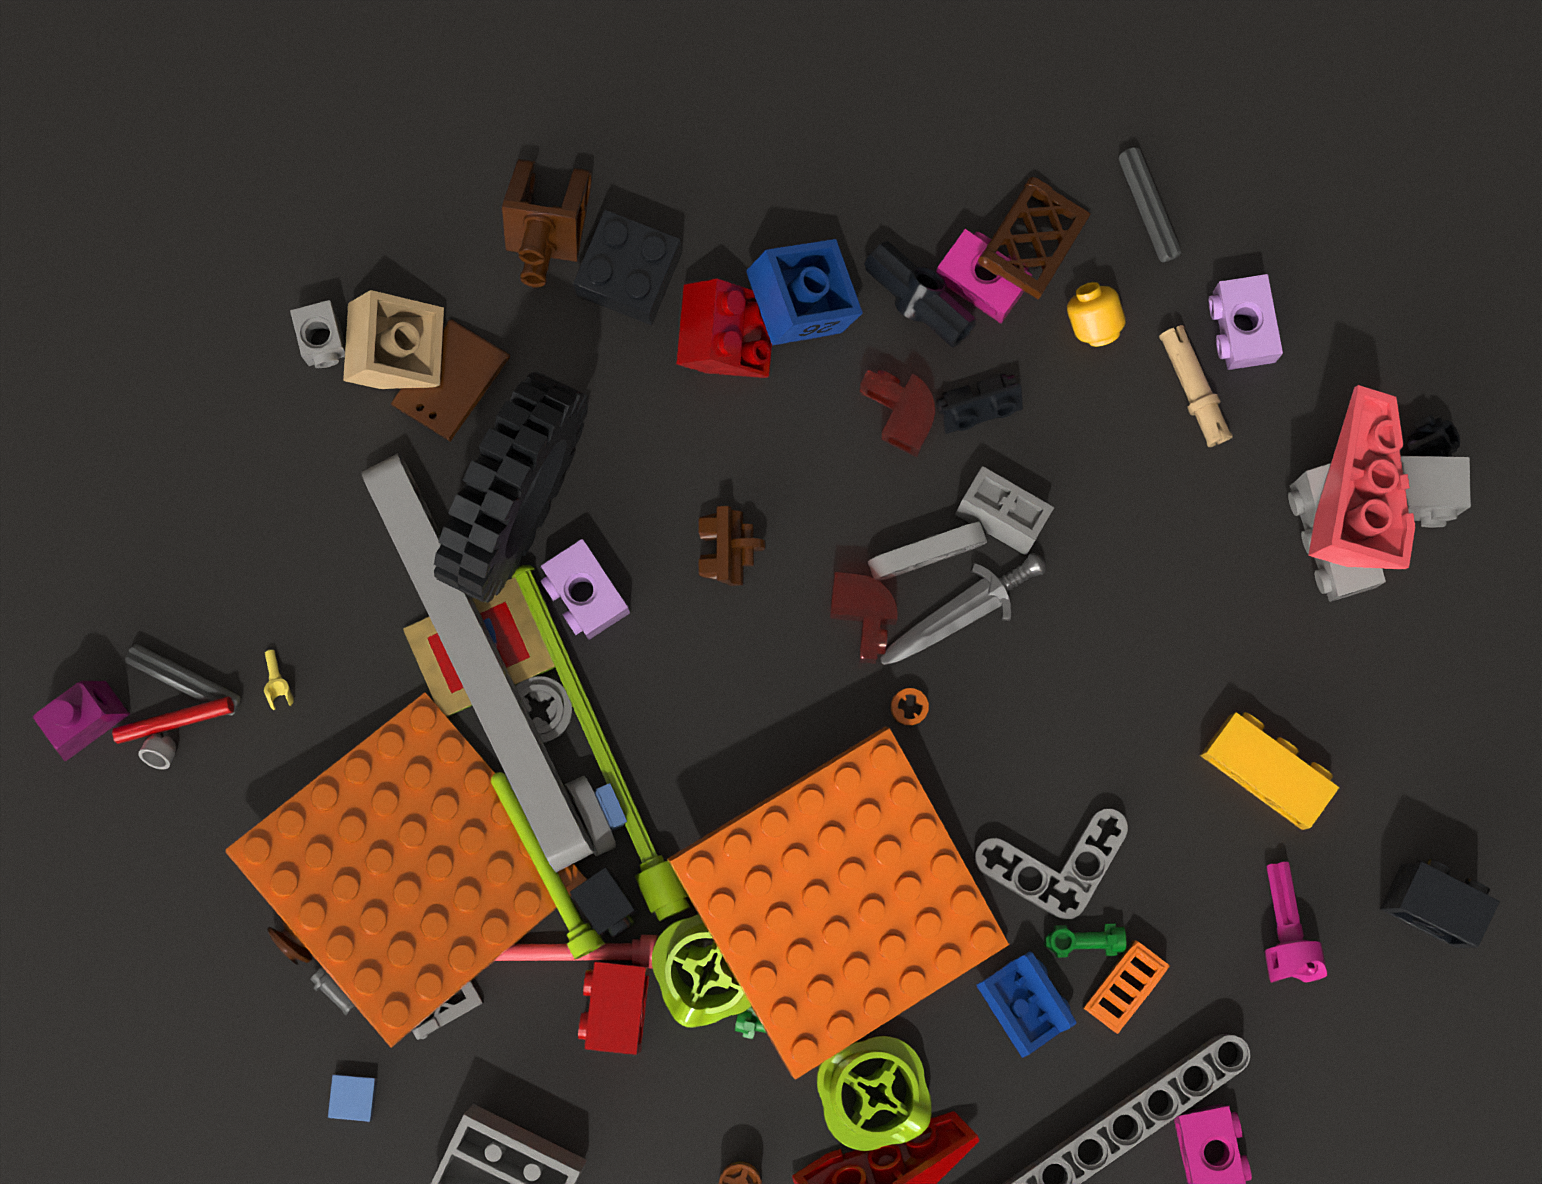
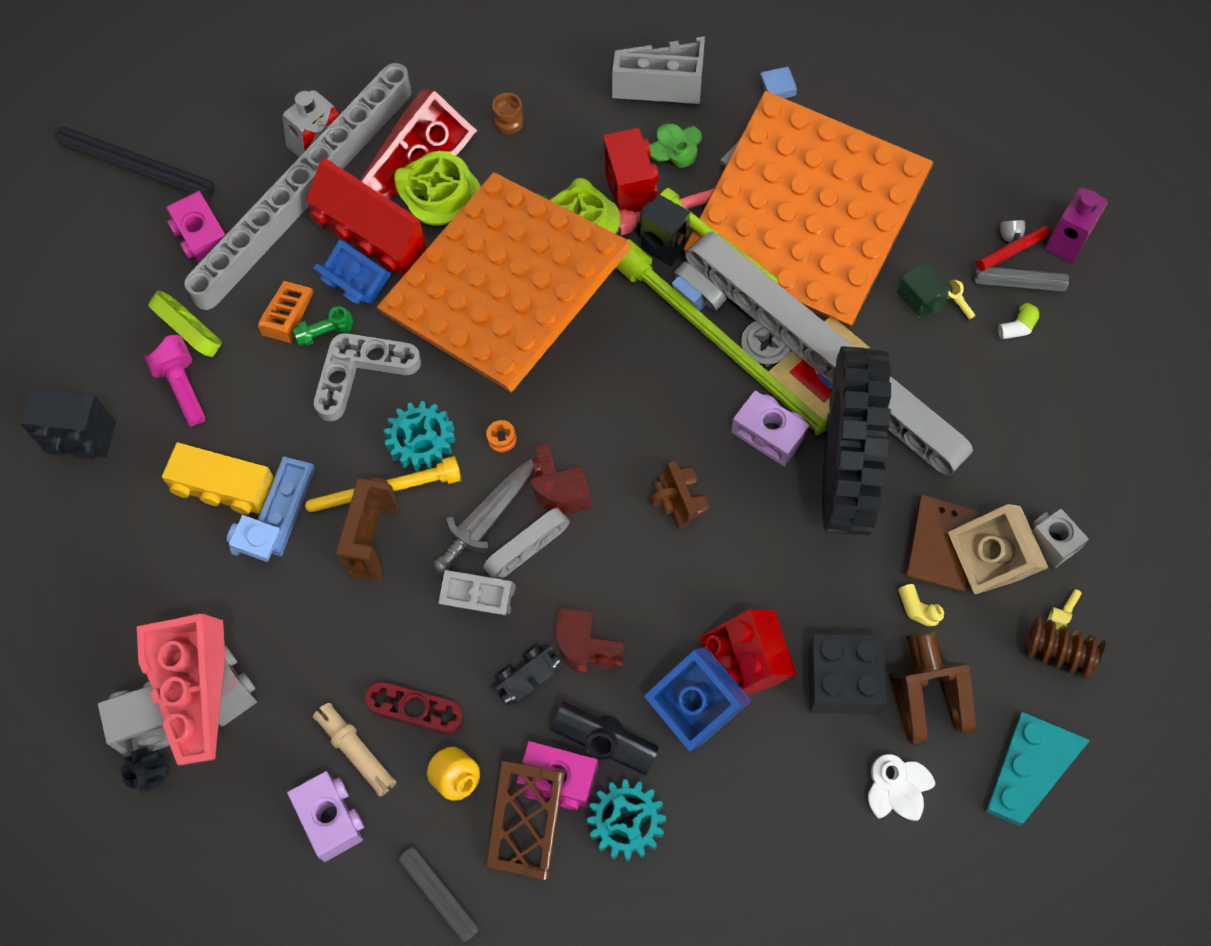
camera: 160 degrees right, 15 degrees down
none -> lime beam [148,291,222,357]
none -> light blue bracket [227,515,281,562]
none -> medium blue tile [258,456,316,556]
none -> yellow piece [305,456,462,512]
none -> red slope [306,157,427,277]
none -> reddish brown panel [336,477,400,582]
none -> dark red beam [365,682,464,735]
none -> teal gear [384,401,456,471]
none -> teal gear [587,780,666,862]
none -> bright green plate [650,124,702,167]
none -> white plate [868,754,935,821]
none -> clear green brick [897,261,951,319]
none -> light yellow arm [898,584,944,627]
none -> teal wing [985,712,1090,826]
none -> arm [998,303,1039,340]
none -> reddish brown piece [1025,615,1106,680]
none -> light yellow hand [1047,589,1082,630]

